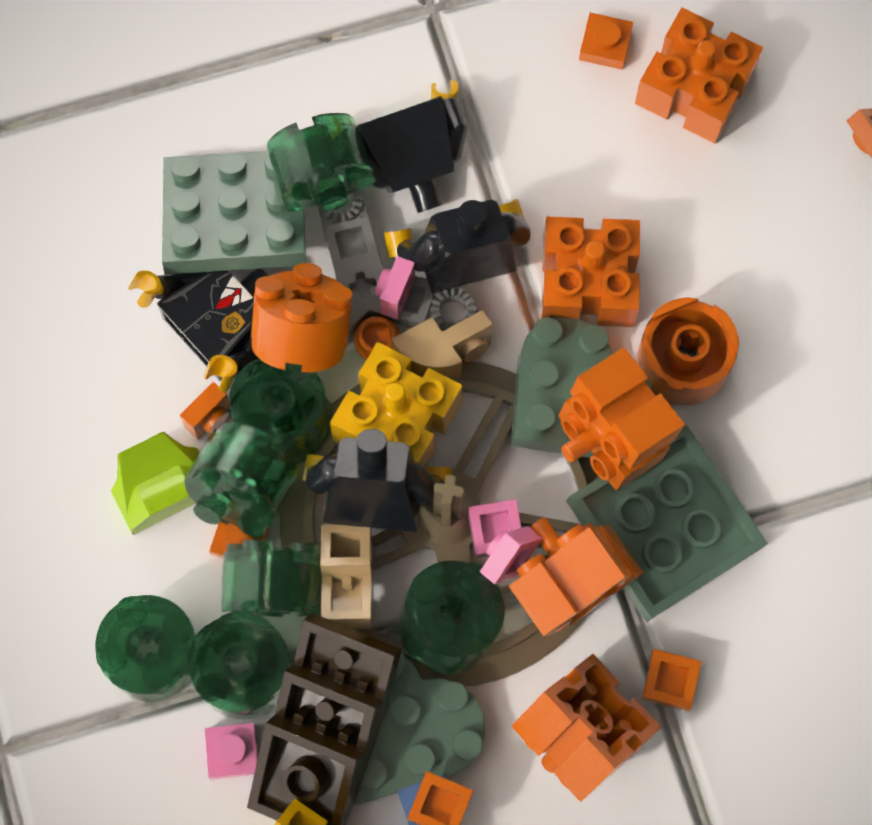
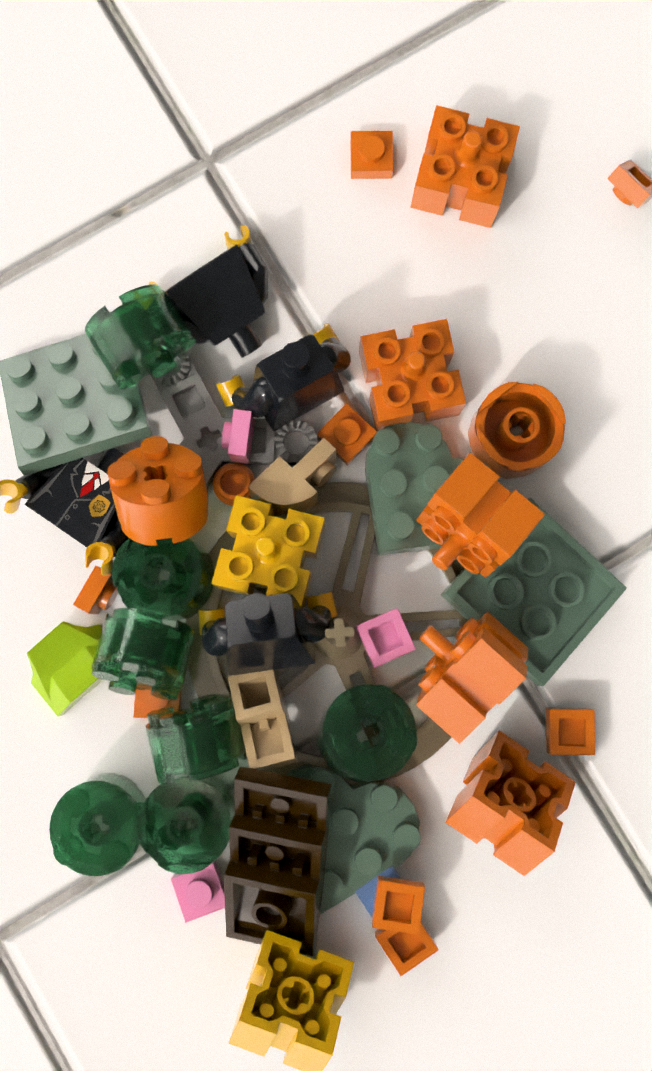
camera: 15 degrees left, 10 degrees up
bright pink plate [480,526,543,584] -> none
none -> orange plate [317,403,377,466]

